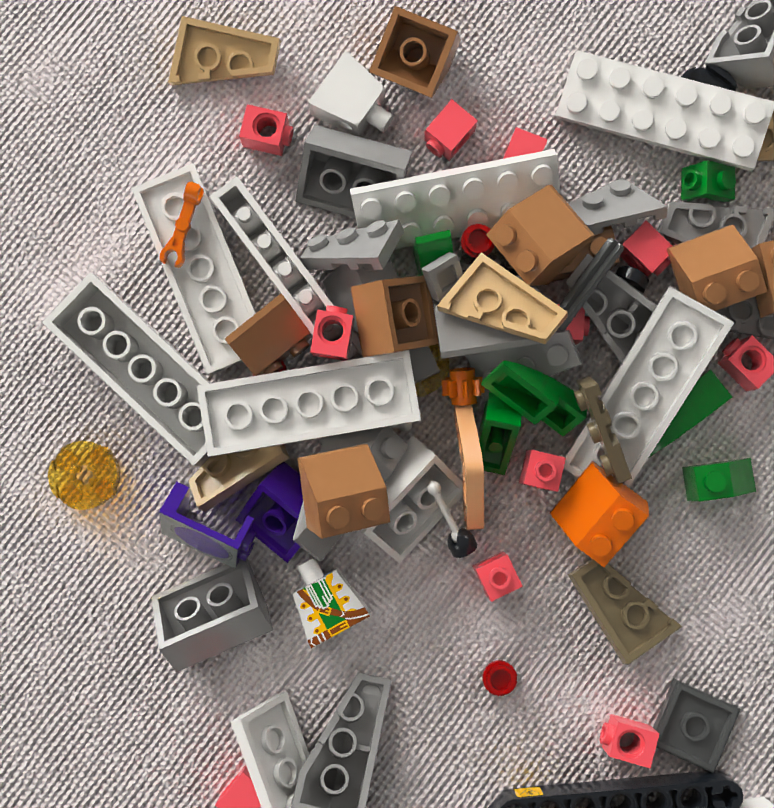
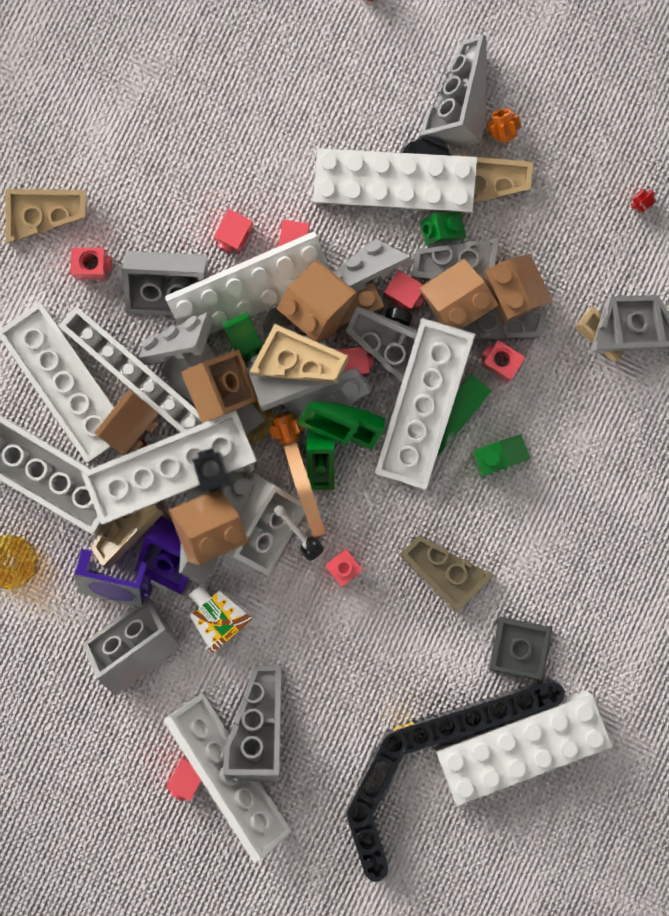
camera: 10 degrees left, 0 degrees up
orange piece [160,182,204,268] -> none
white torso [308,50,394,136] -> none
coral brick [310,306,354,361] -> none
medium nougat slope [369,6,461,98] -> none
light grey plate [421,252,463,302] -> none
red plate [461,224,495,259] -> none
red plate [482,660,517,696] -> none
coral brick [519,450,566,492] -> none
orange slope [550,461,649,567] -> none
dark grey axle [558,238,624,331] -> none
dark tan wing [573,376,632,483] -> none
coral brick [600,714,659,769] -> none
none -> black brick [192,448,231,493]

